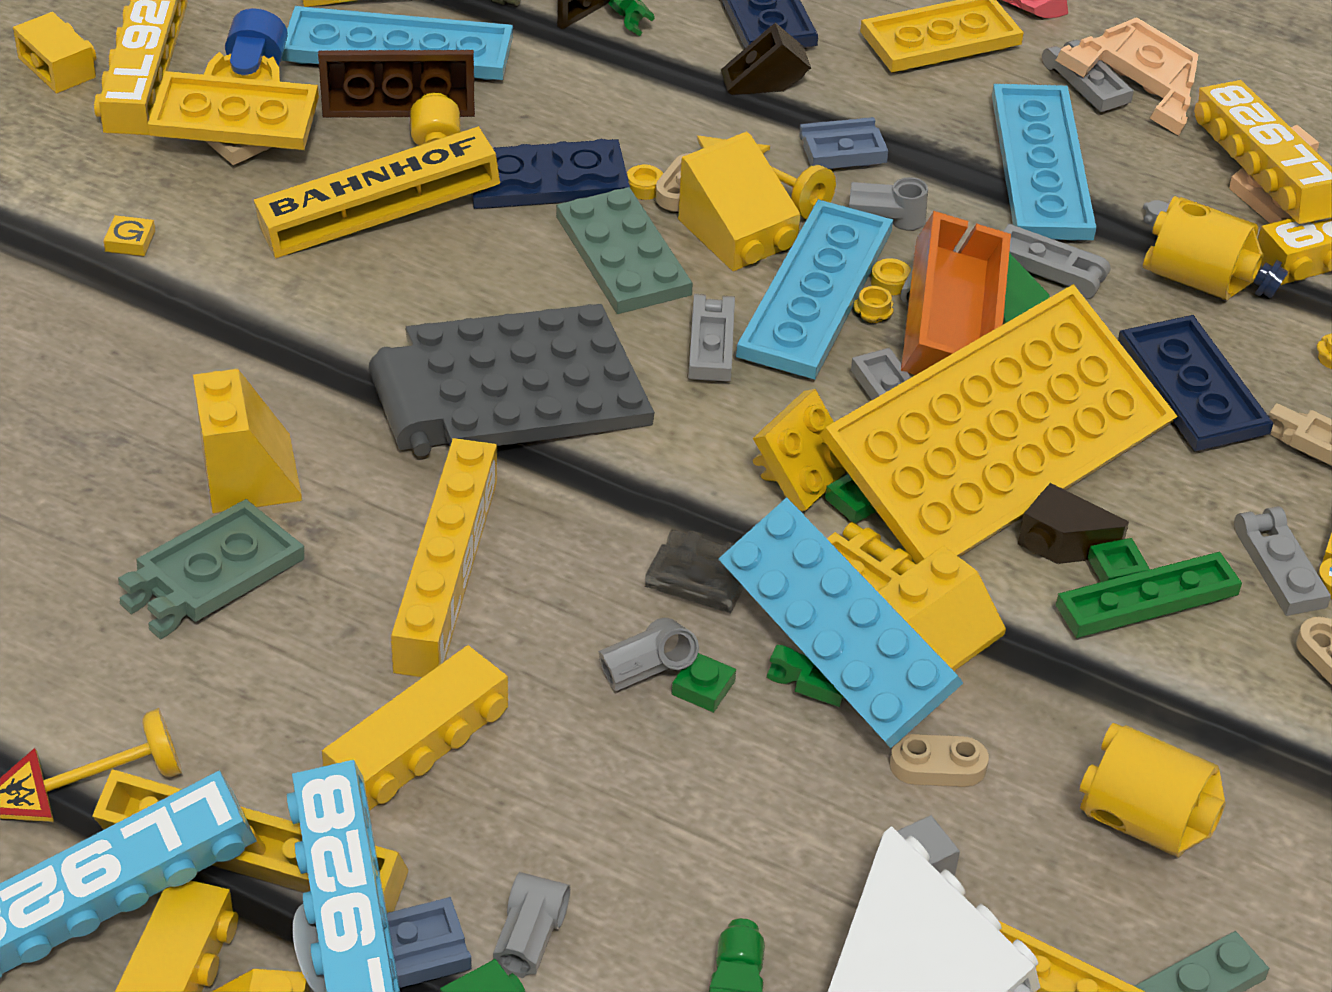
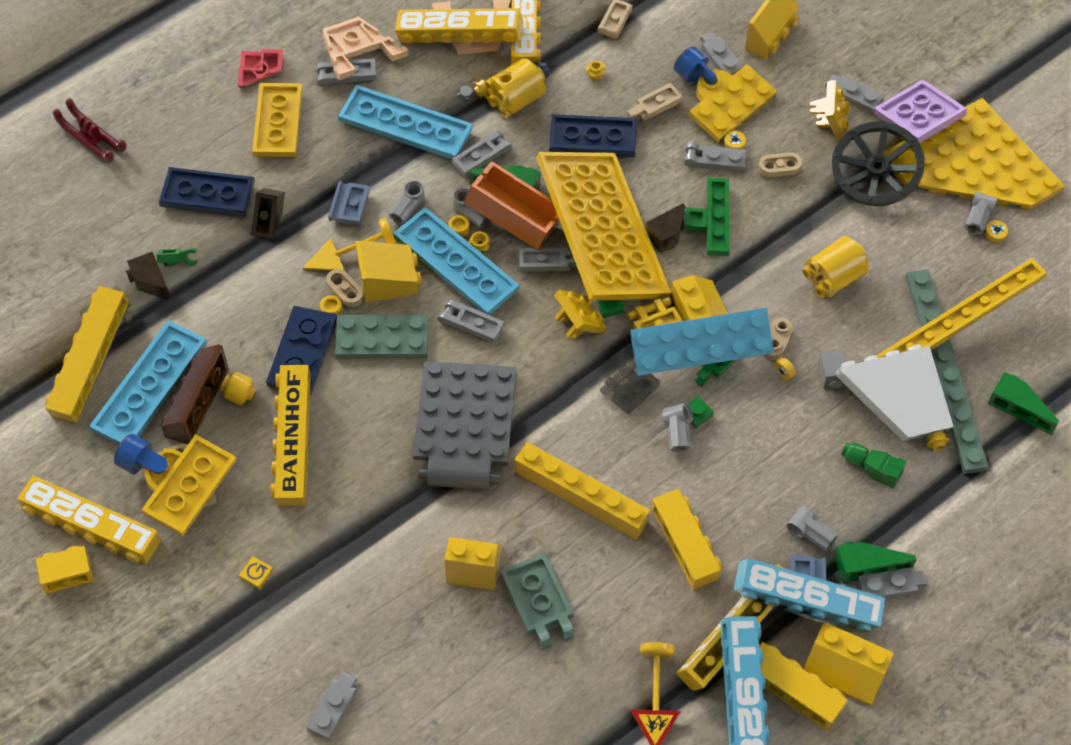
camera: 65 degrees left, 15 degrees up
none -> yellow tile [774,357,796,381]

